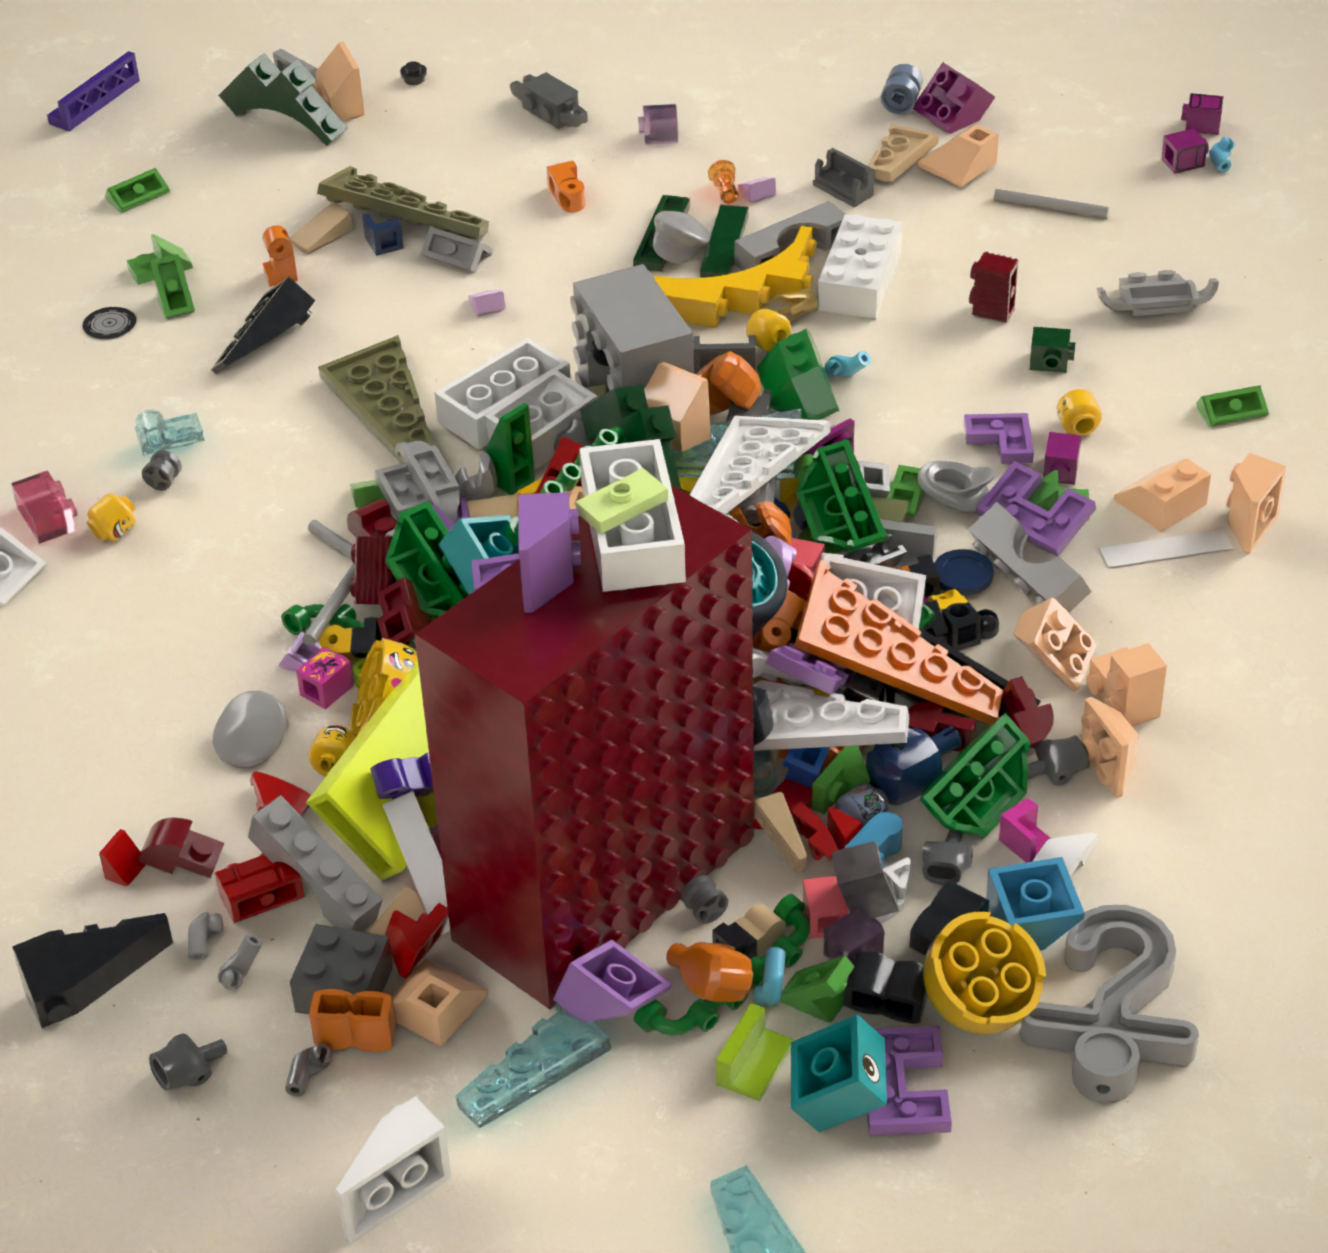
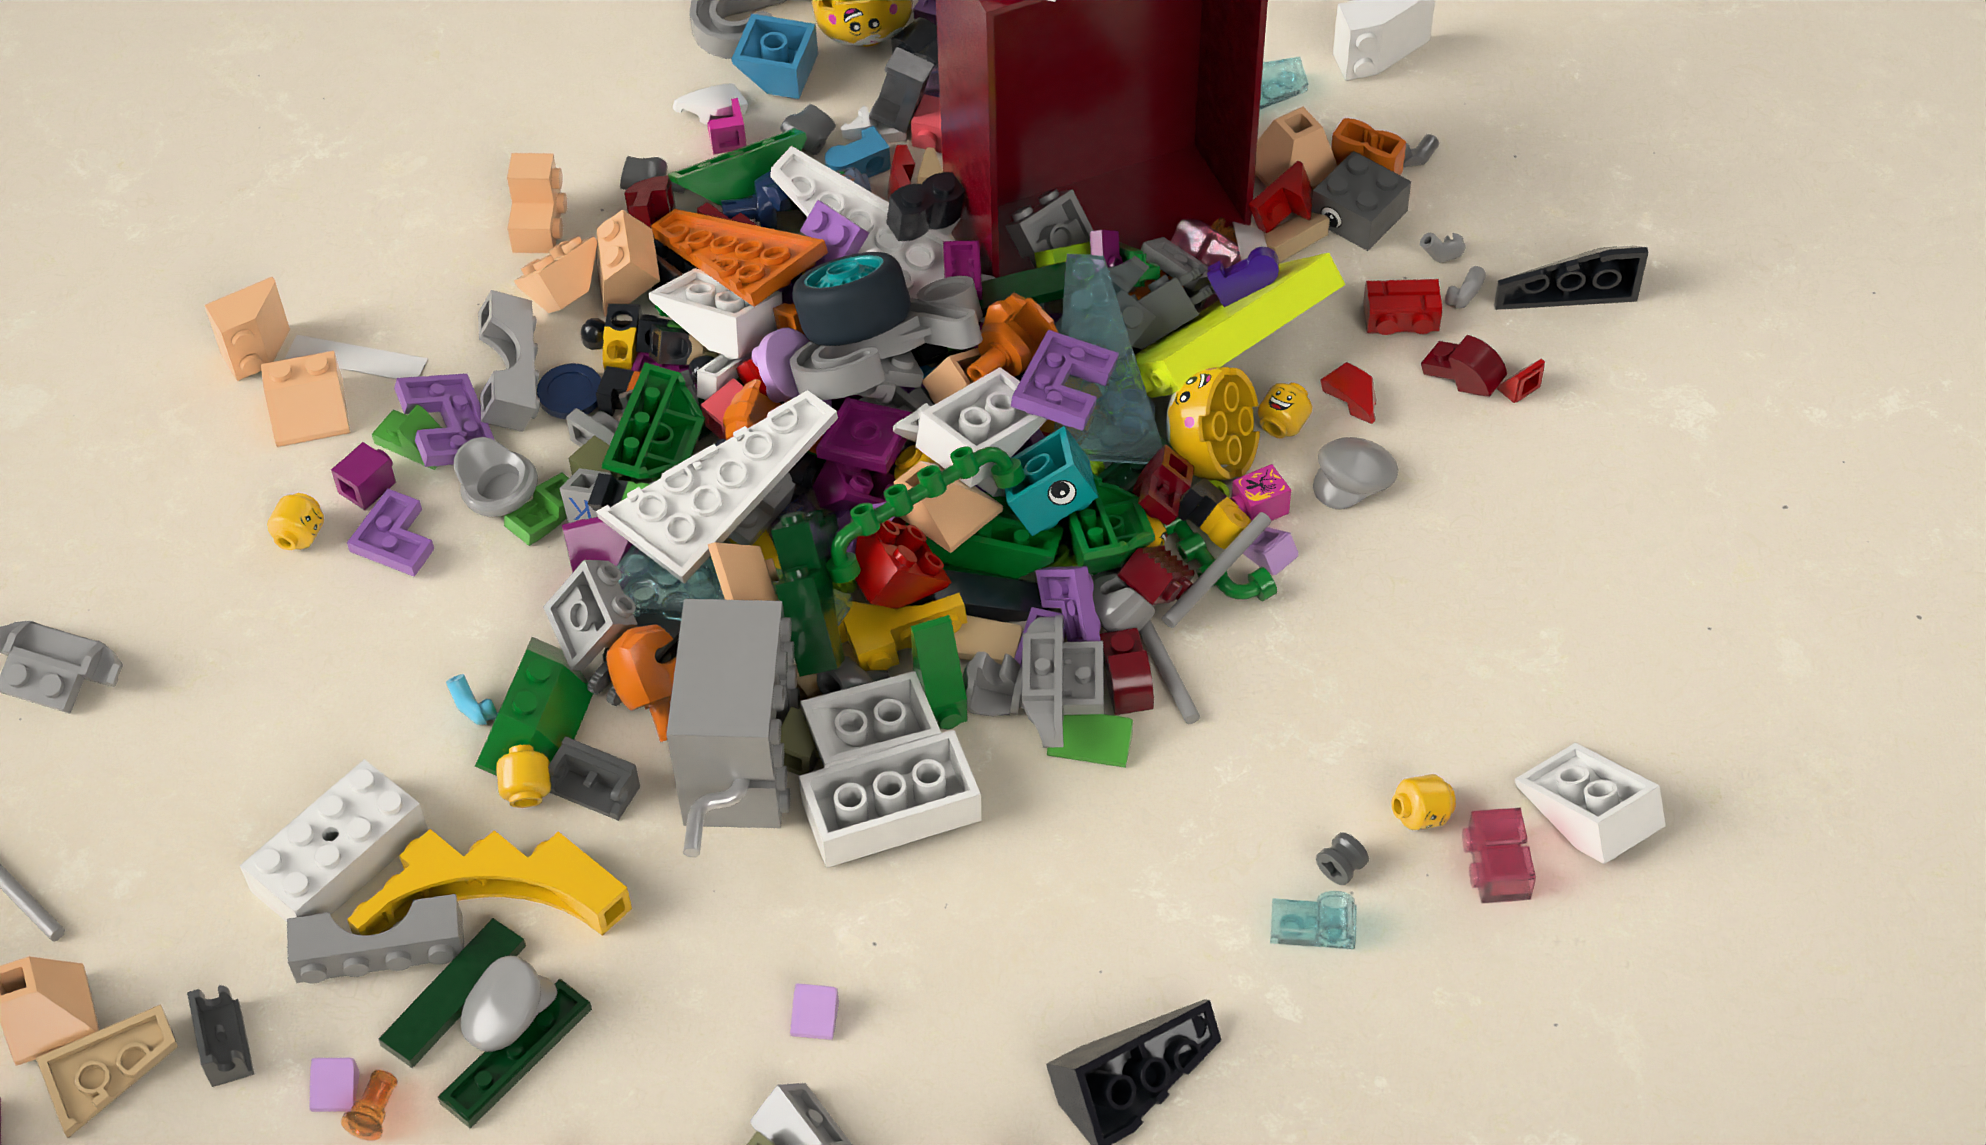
camera: 155 degrees left, 10 degrees up
dark grey piece [149,1033,227,1091] -> none
light grey arch [248,795,383,932] -> none
olive wing [318,335,434,463] -> none
pearl gold piece [774,288,818,322] -> none
red slope [827,807,861,850] -> none
black brick [909,881,992,955] -> none
dark red brick [969,251,1018,323] -> none
dark green brick [1029,327,1076,373] -> none
light nougat slope [1081,697,1139,797] -> none
bright green slope [1196,385,1269,427] -> none
none -> light grey plate [543,560,638,671]
none -> light nougat slope [596,210,660,317]

